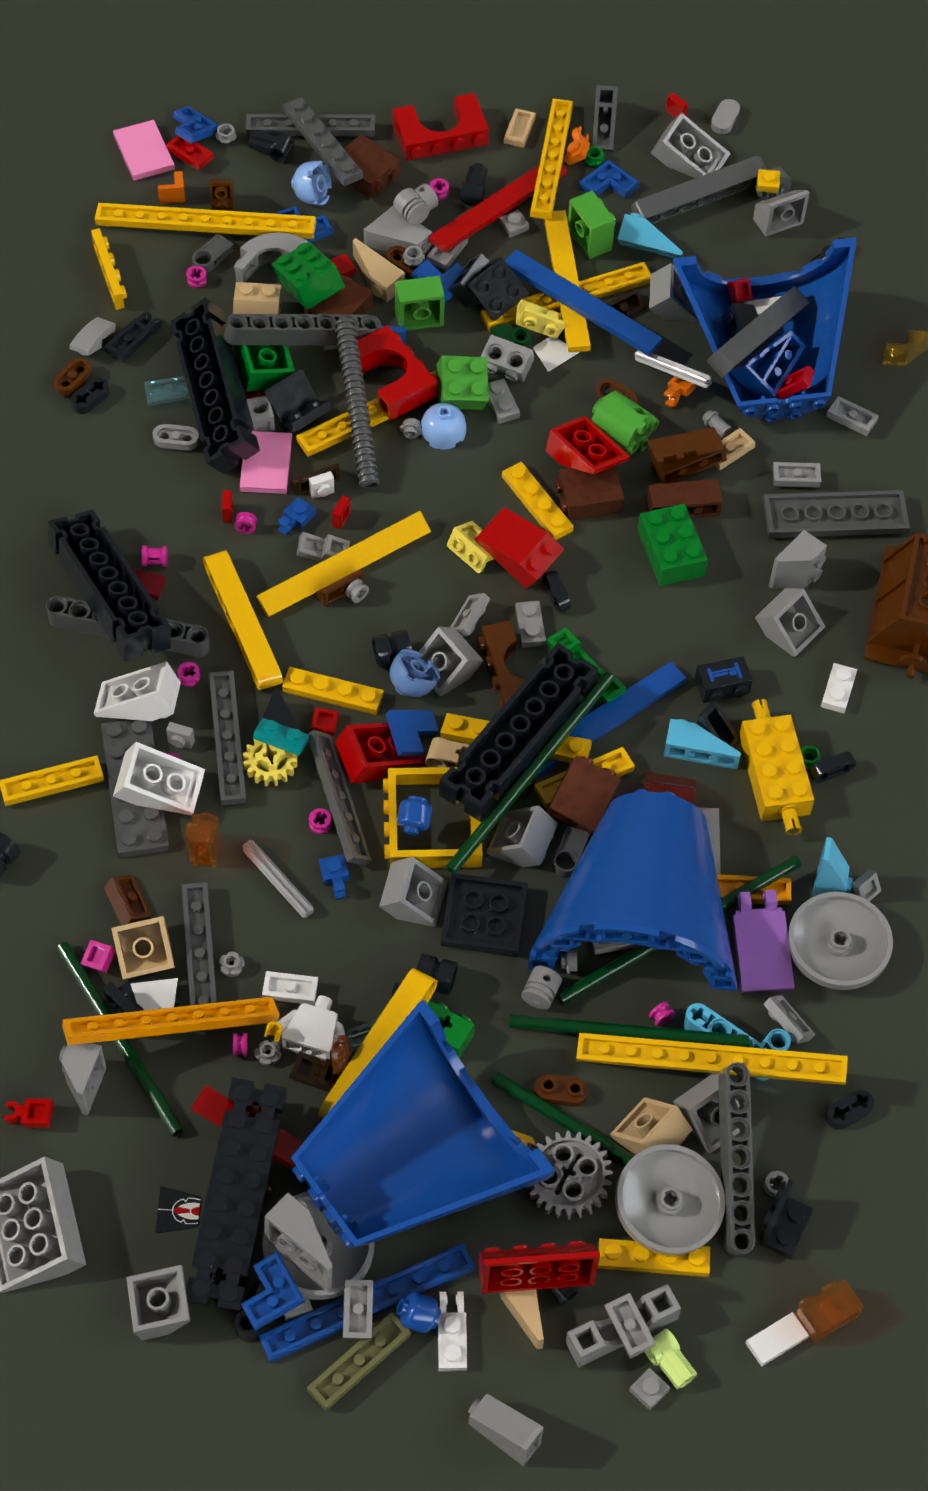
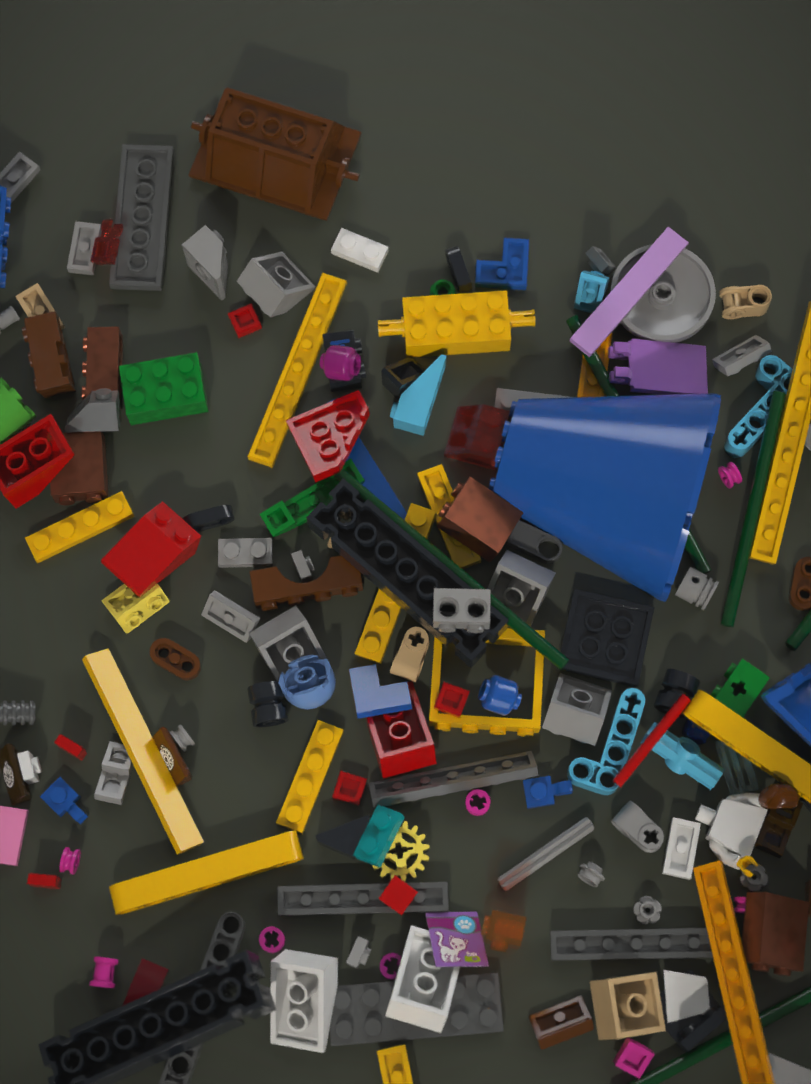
camera: 80 degrees left, 15 degrees up
none -> dark grey slope [65,388,122,432]
none -> clear red plate [90,219,123,265]
none -> reddish brown plate [149,638,201,681]
none -> red tile [227,303,262,339]
none -> yellow tile [248,272,347,468]
none -> red plate [286,390,370,483]
none -> light grey plate [291,550,315,583]
none -> magenta head [320,345,361,381]
none -> red tile [379,875,418,915]
none -> sticker [425,912,489,967]
none -> light grey brick [433,588,491,633]
none -> red tile [434,682,470,718]
none -> blue tile [475,238,529,290]
none -> medium azure beam [567,688,645,795]
none -> lavender tile [569,227,689,357]
none -> light grey plate [577,862,605,887]
none -> light grey piece [611,800,664,853]
none -> red bar [612,694,691,787]
none -> medium azure piece [640,722,725,790]
none -> tan piece [719,285,772,319]
none -> copper brick [742,892,809,976]

